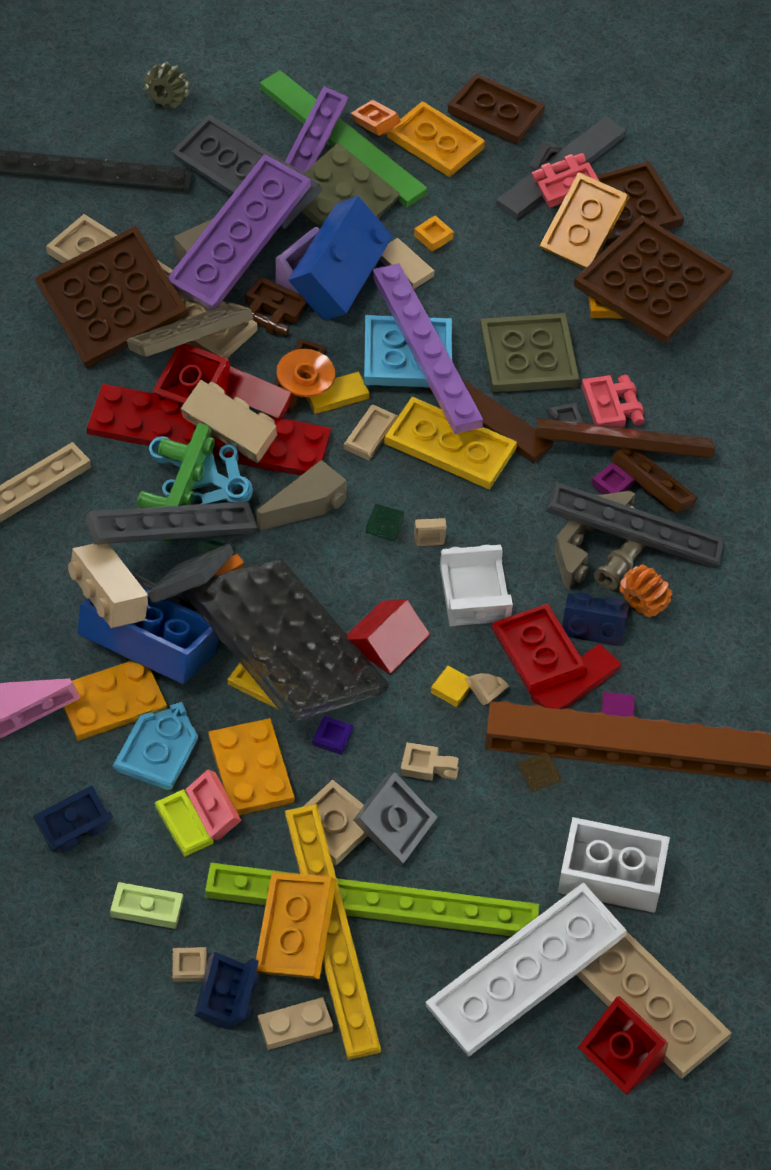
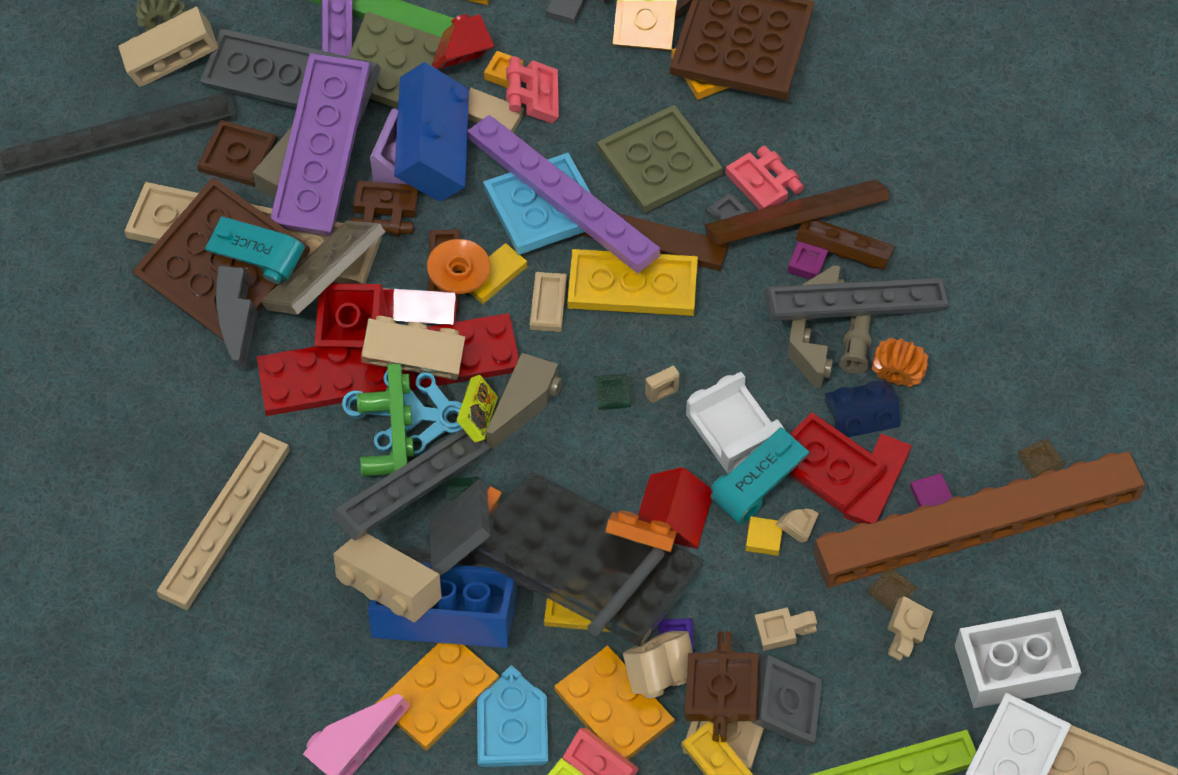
camera: 20 degrees left, 5 degrees up
none -> tan brick [118,6,219,87]
none -> reddish brown tile [197,120,277,187]
none -> teal door [205,216,305,284]
none -> dark grey slope [216,266,257,371]
none -> red slope [431,14,494,70]
none -> neon yellow tile [457,375,498,443]
none -> coral plate [506,56,559,124]
none -> dark grey bar [588,547,665,636]
none -> orange plate [605,510,677,552]
none -> tan brick [623,631,693,698]
none -> reddish brown plate [685,631,759,743]
none -> teal door [711,427,809,525]
none -> tan plate [887,596,933,661]
none -> clear orange tile [1018,438,1064,478]

